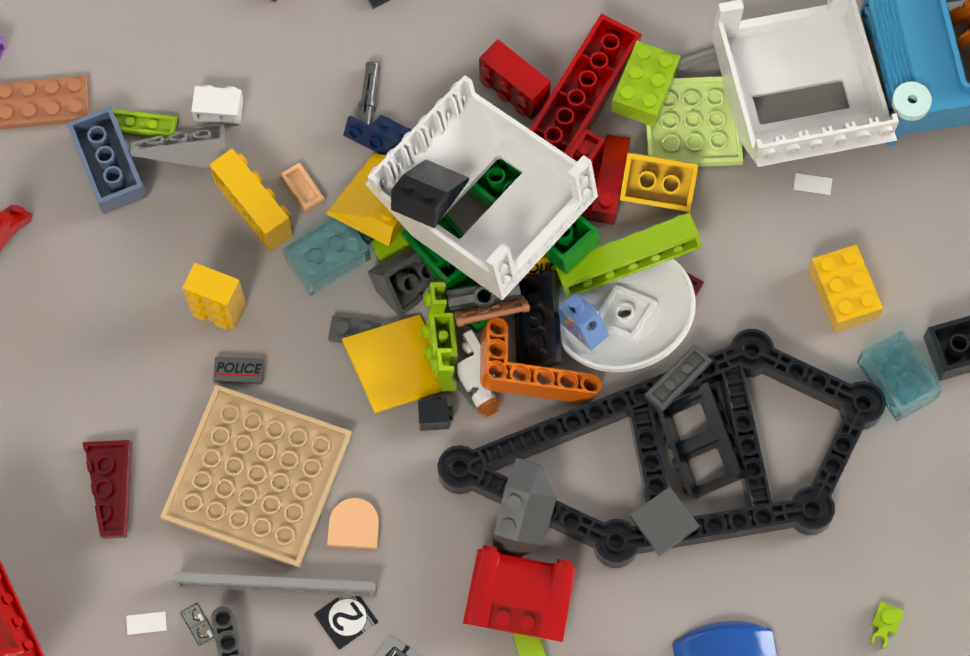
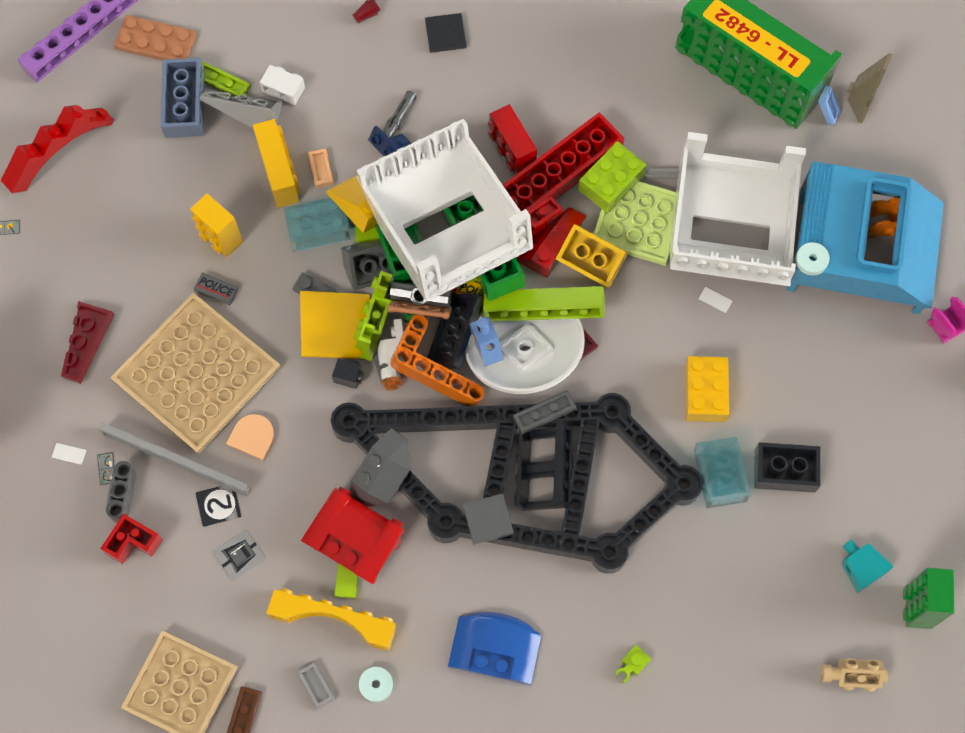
camera: 20 degrees right, 0 degrees up
black slope [391,159,469,228] -> none

